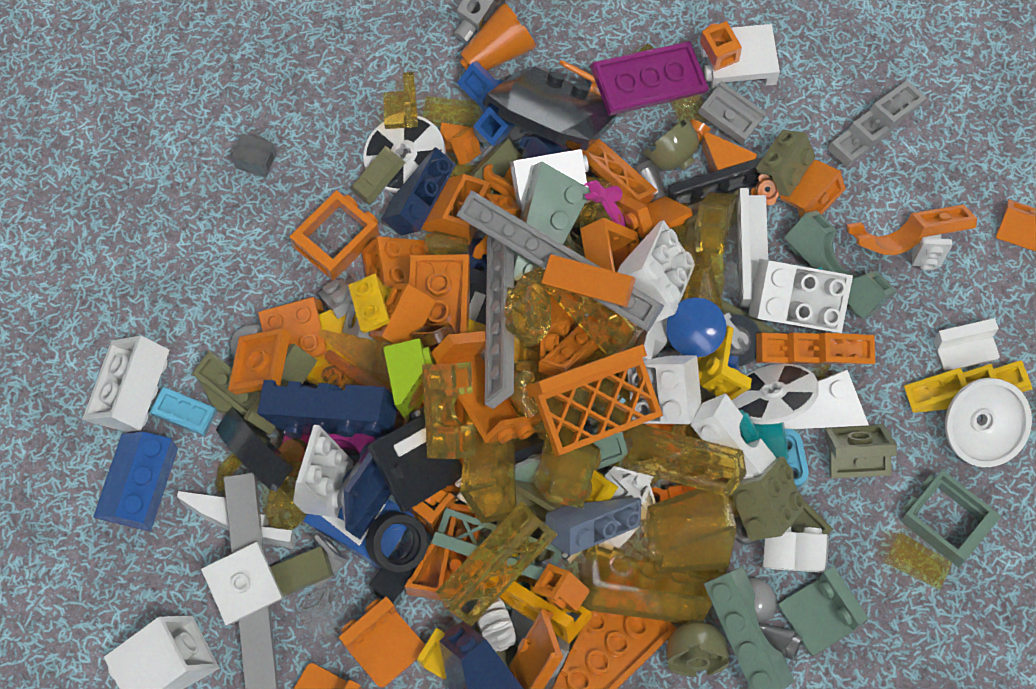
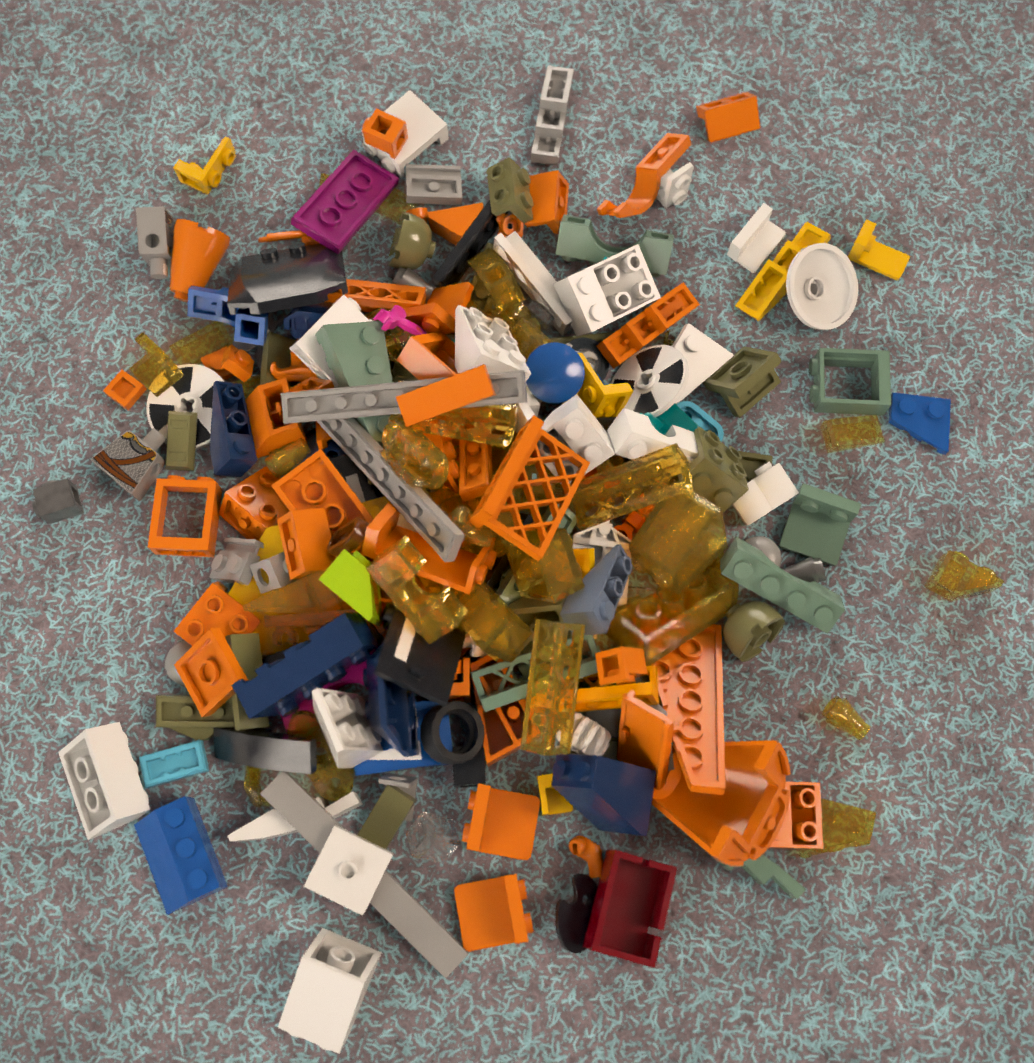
camera: 40 degrees left, 5 degrees up
yellow bracket [348,274,390,333] -> none
none -> torso [90,428,167,502]
none -> orange plate [103,369,147,411]
none -> blue wing [889,392,951,455]

